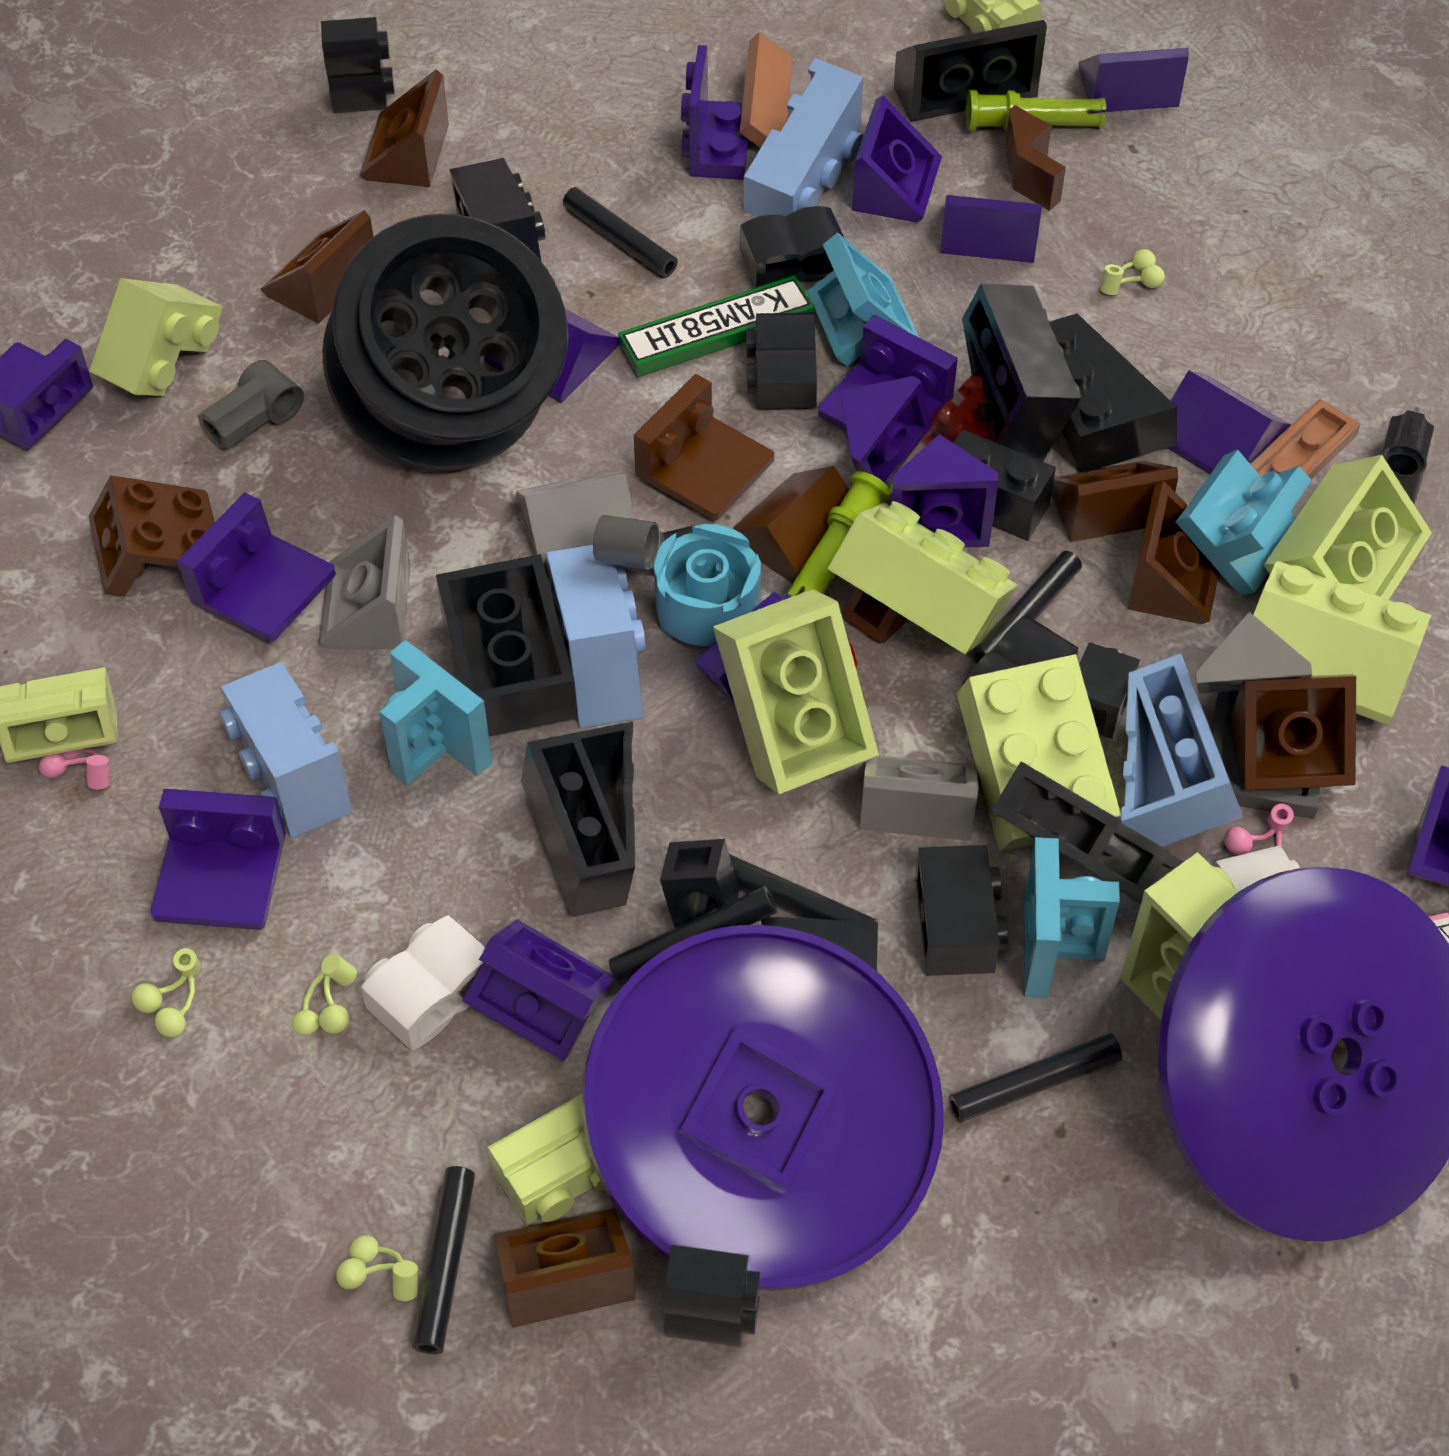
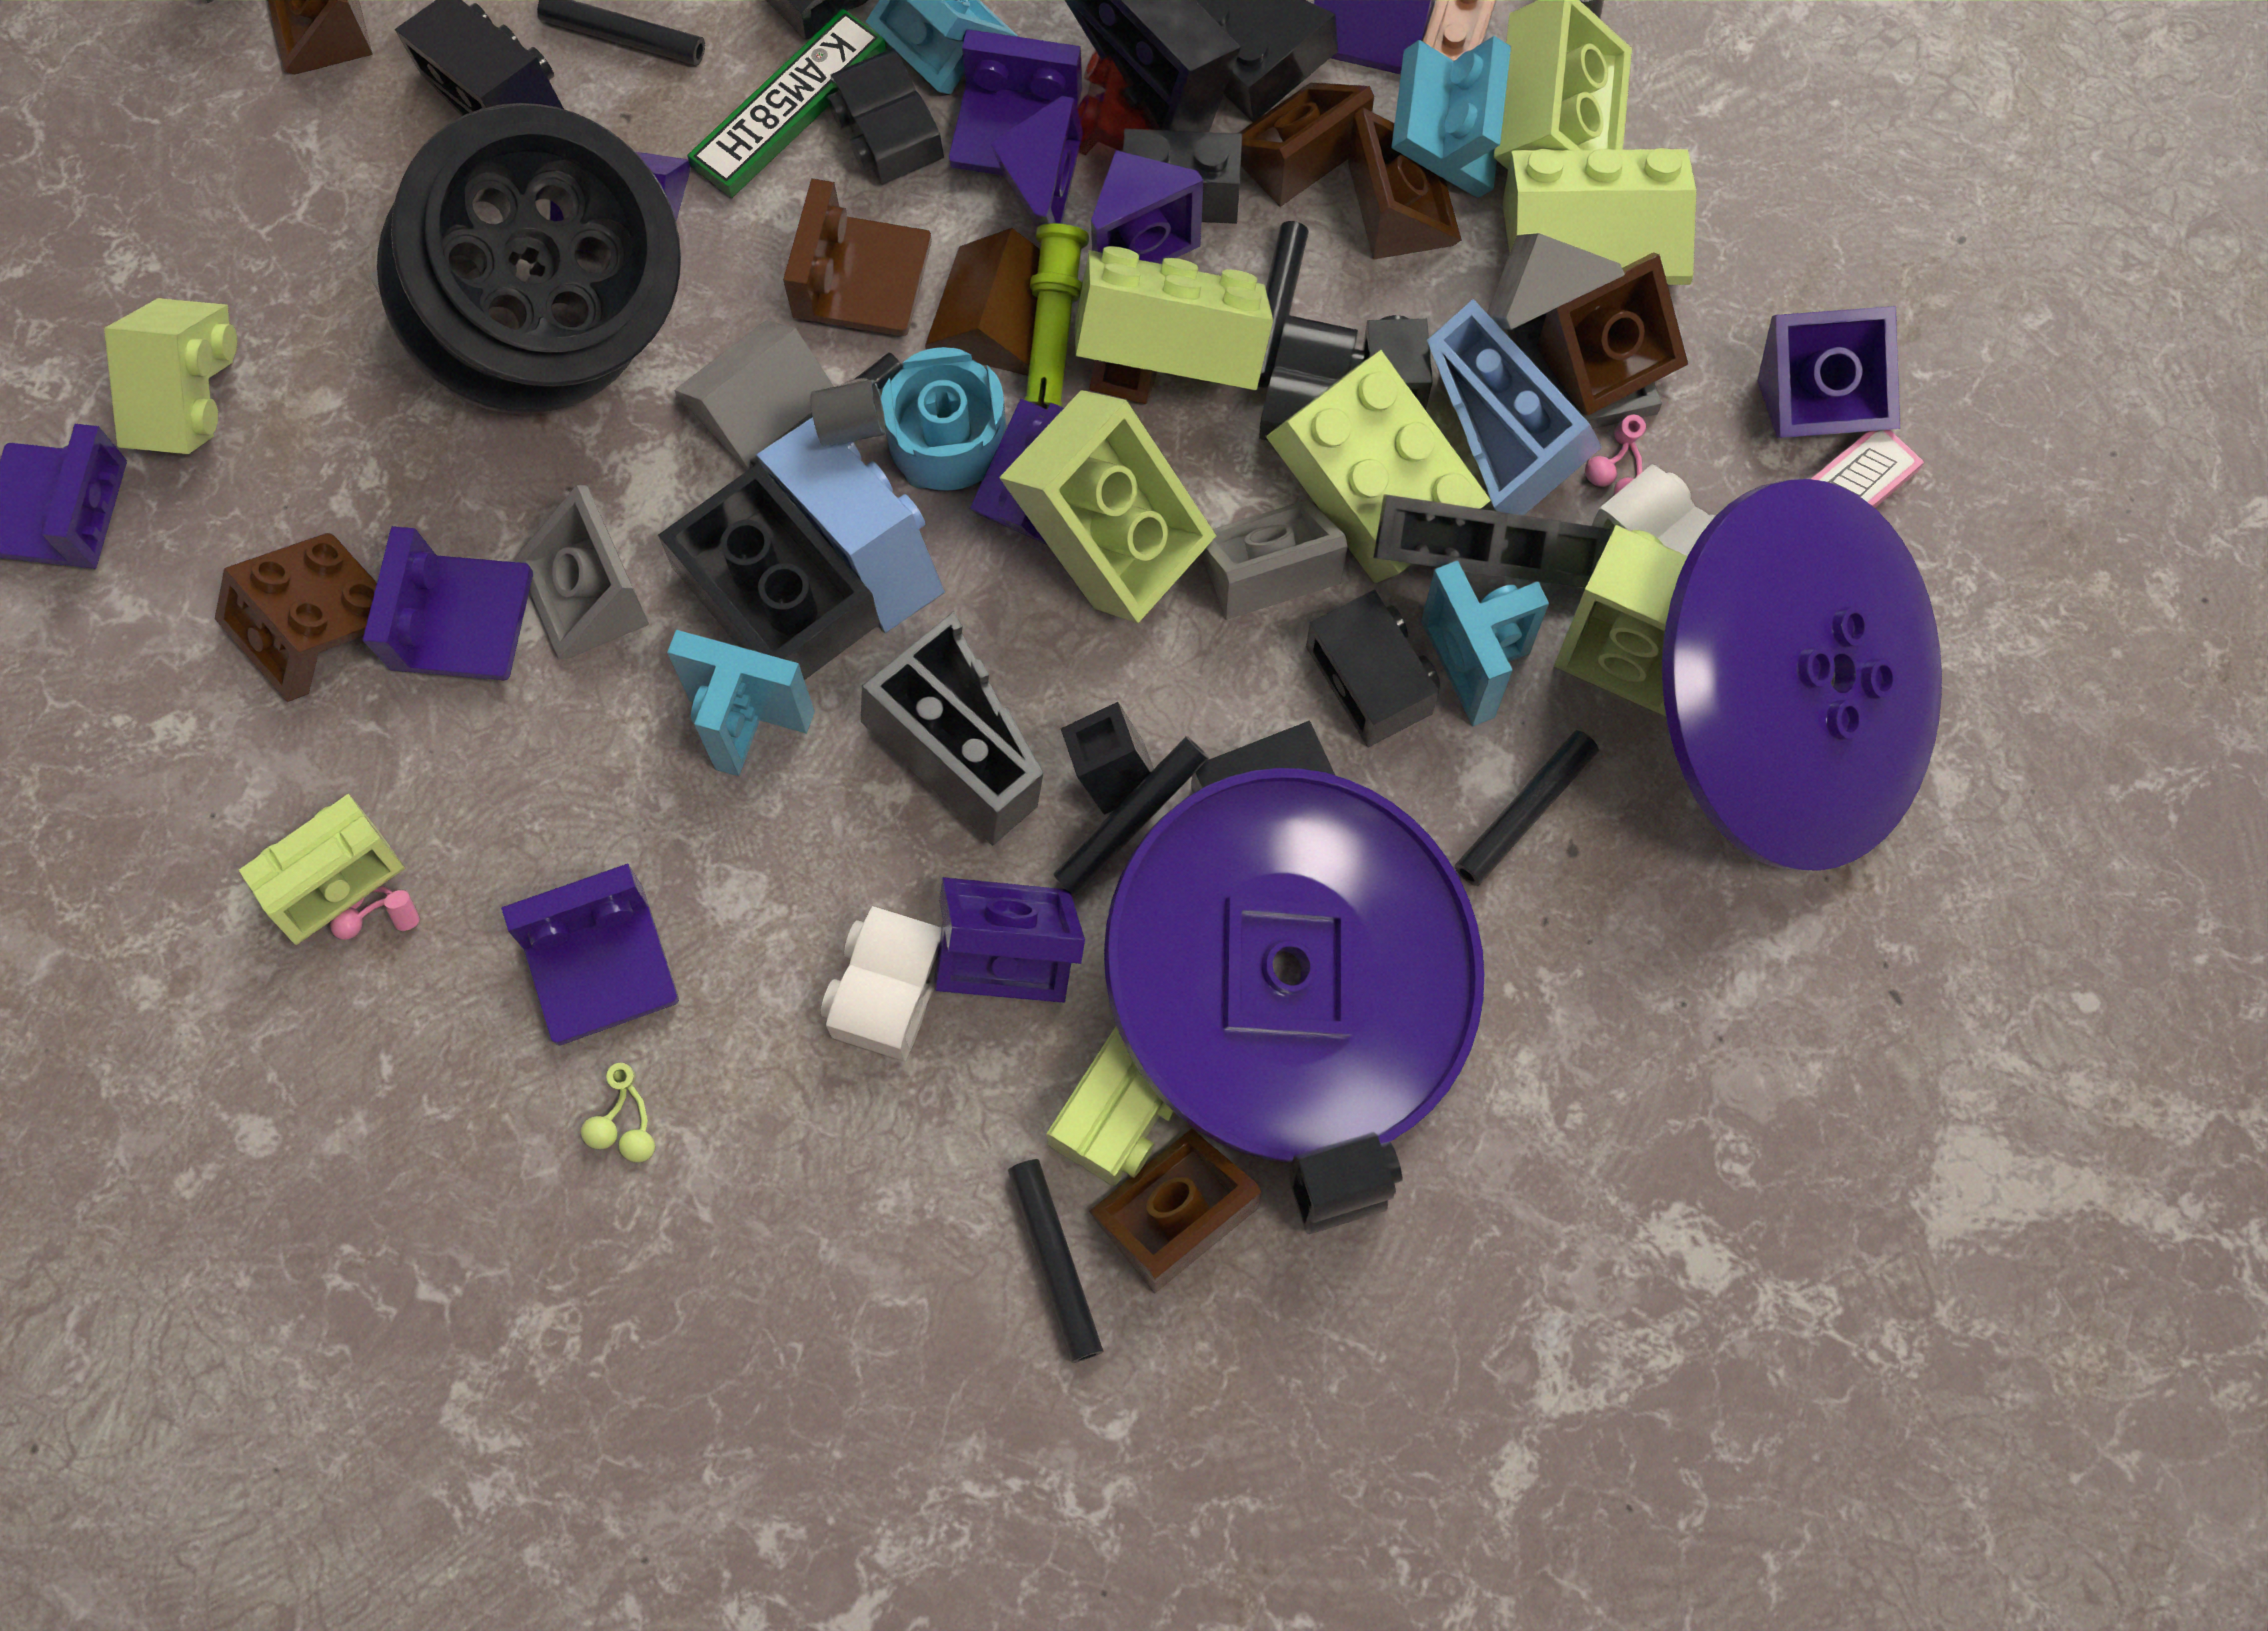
camera: 25 degrees left, 15 degrees up
dark grey piece [198,360,304,451] -> none
light blue wedge [218,662,353,839] -> none
reddish brown slope [260,210,374,324] -> none
yellowish green piece [291,953,357,1034] -> none
yellowish green piece [336,1235,418,1301] -> none
black piece [729,854,877,922] -> none

